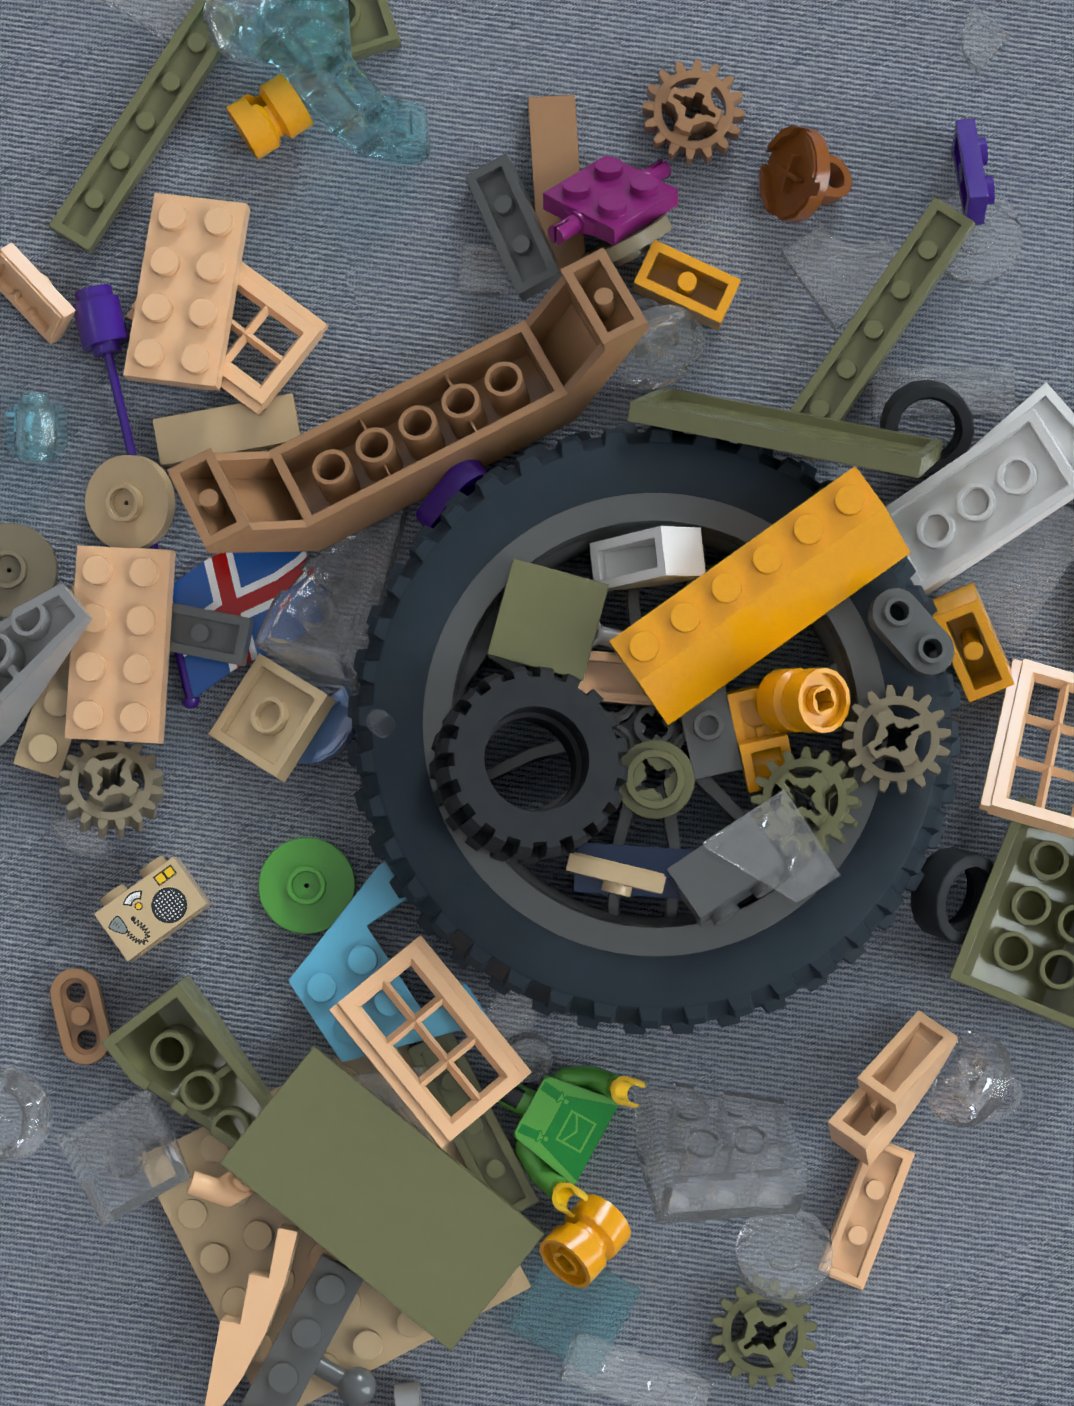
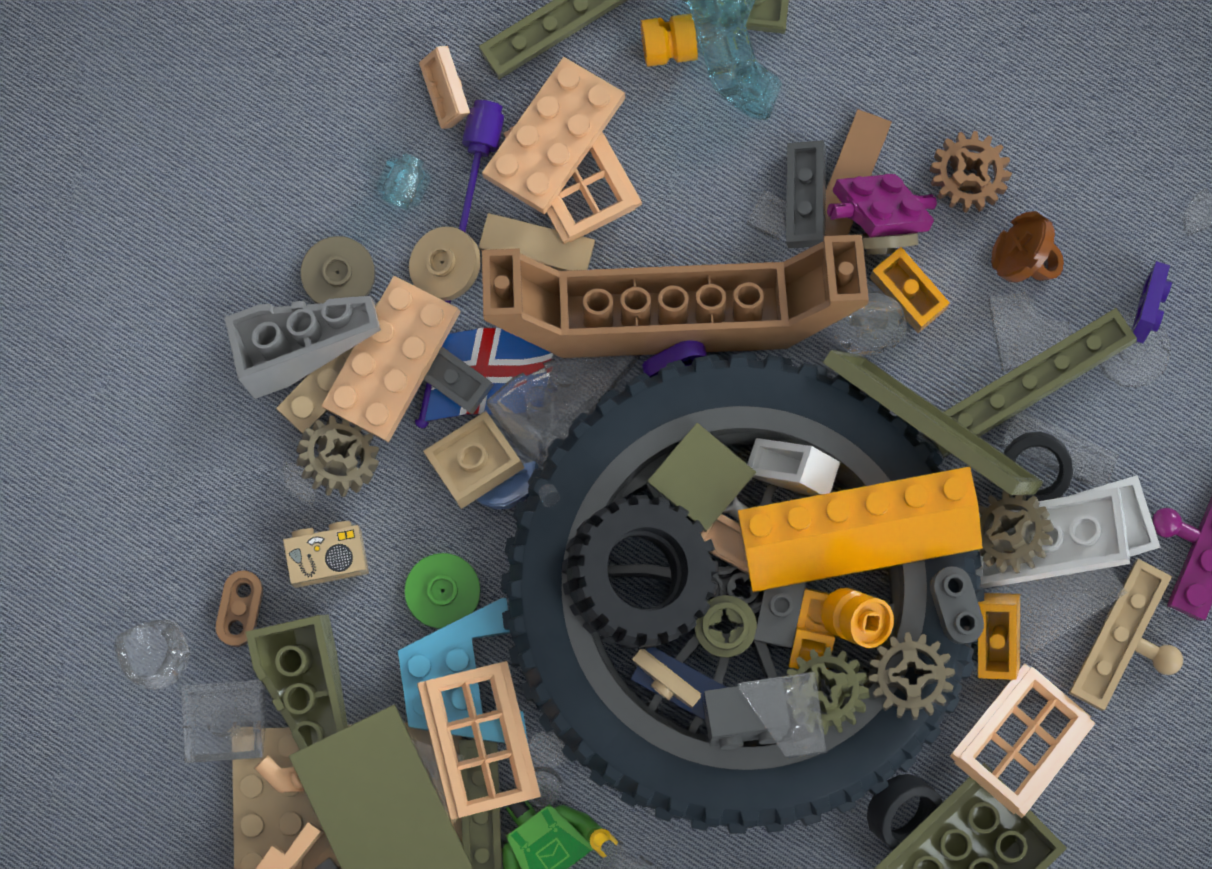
camera: 20 degrees right, 5 degrees down
none -> dark tan gear [978,491,1054,574]

